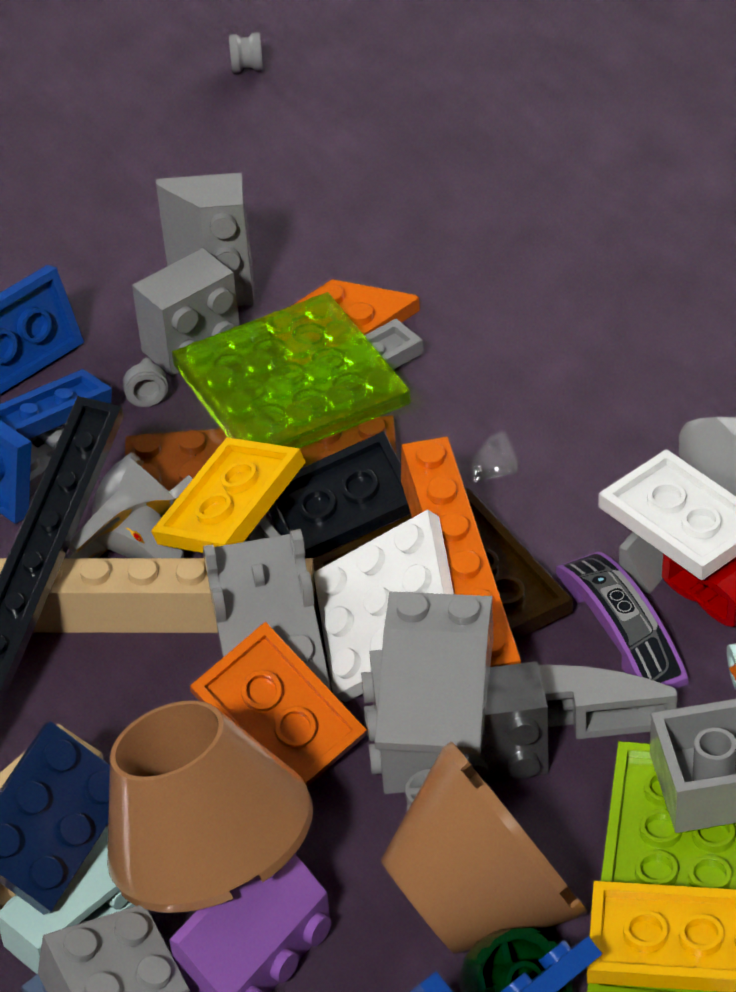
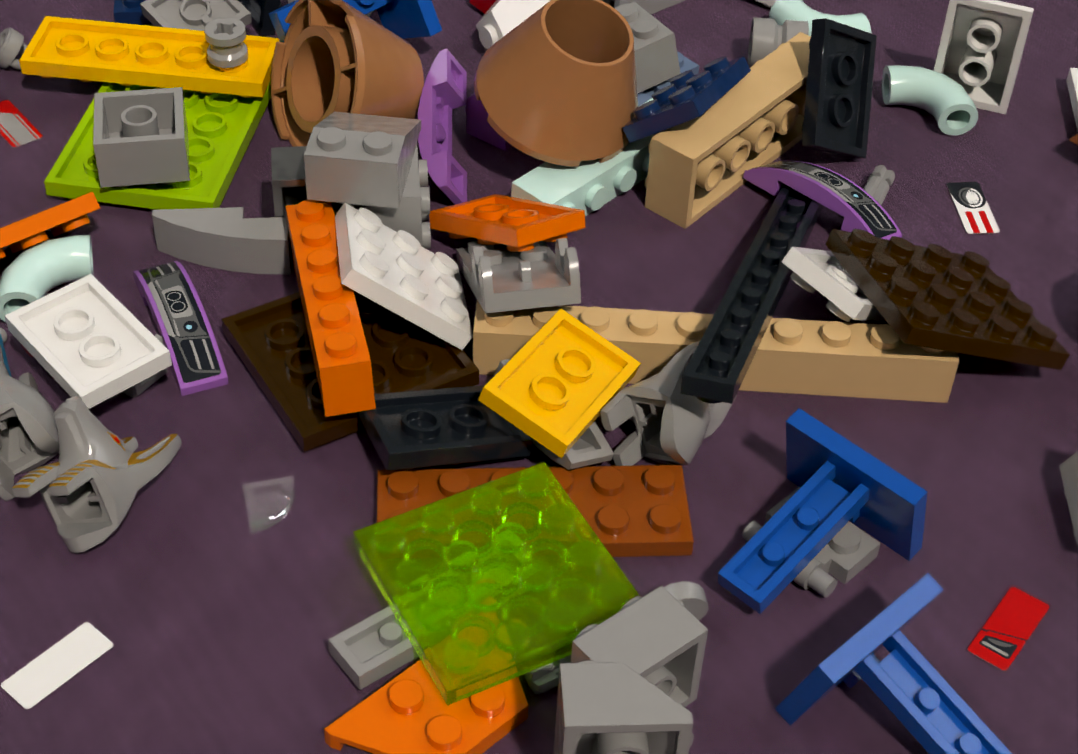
camera: 175 degrees right, 0 degrees up
none -> white sticker [1,622,114,709]
none -> light grey piece [11,396,182,553]
none -> light grey wheel [204,17,248,68]
none -> medium lavender slope [417,48,467,204]

